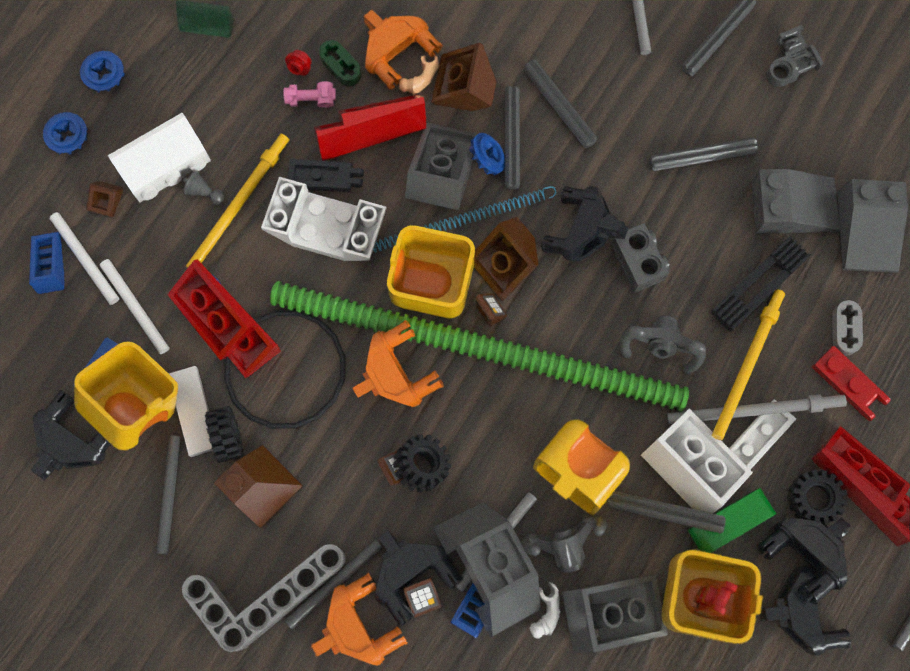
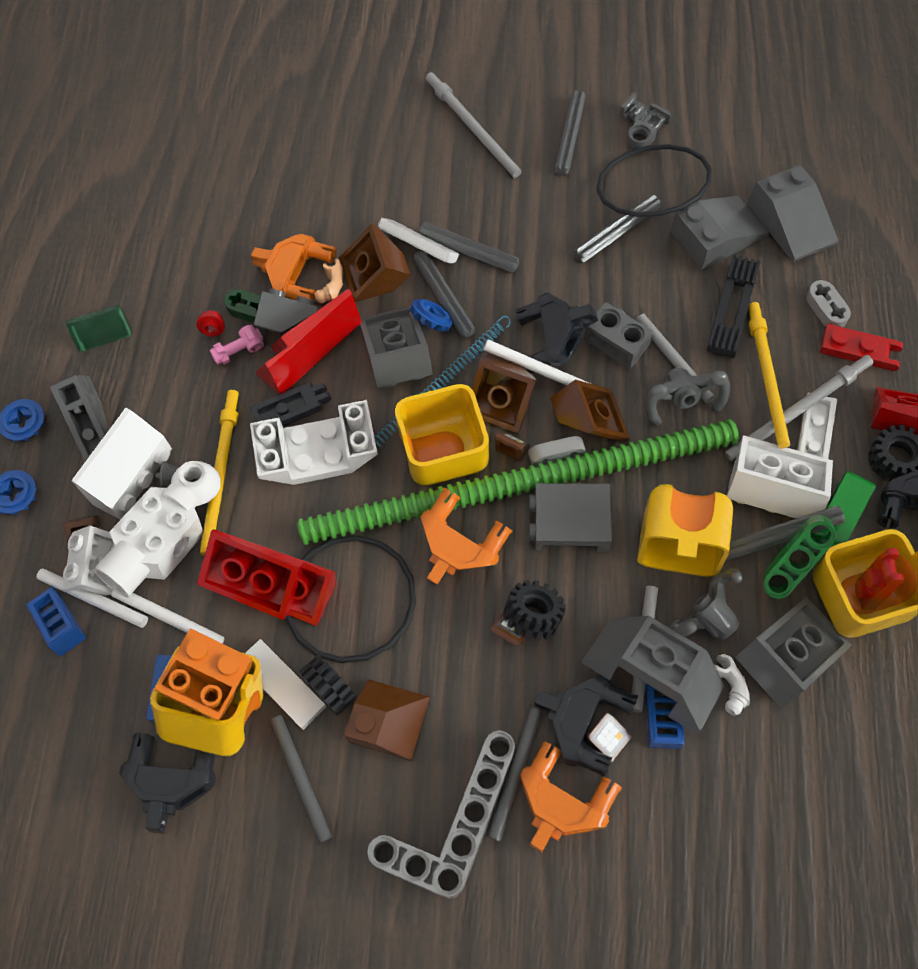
camera: 25 degrees left, 10 degrees down
none -> dark grey slope [50,375,109,462]
none -> white bracket [63,526,115,596]
none -> white brick [93,461,221,598]
none -> orange slope [155,628,252,722]
none -> dark grey slope [254,288,318,334]
none -> white tile [378,218,459,263]
none -> white bar [483,339,591,386]
none -> light grey beam [528,436,586,467]
none -> dark grey panel [529,483,612,552]
none -> reddish brown slope [550,379,630,442]
none -> black piece [596,144,712,217]
none -> light grey bar [636,314,715,403]
none -> green beam [763,515,836,599]

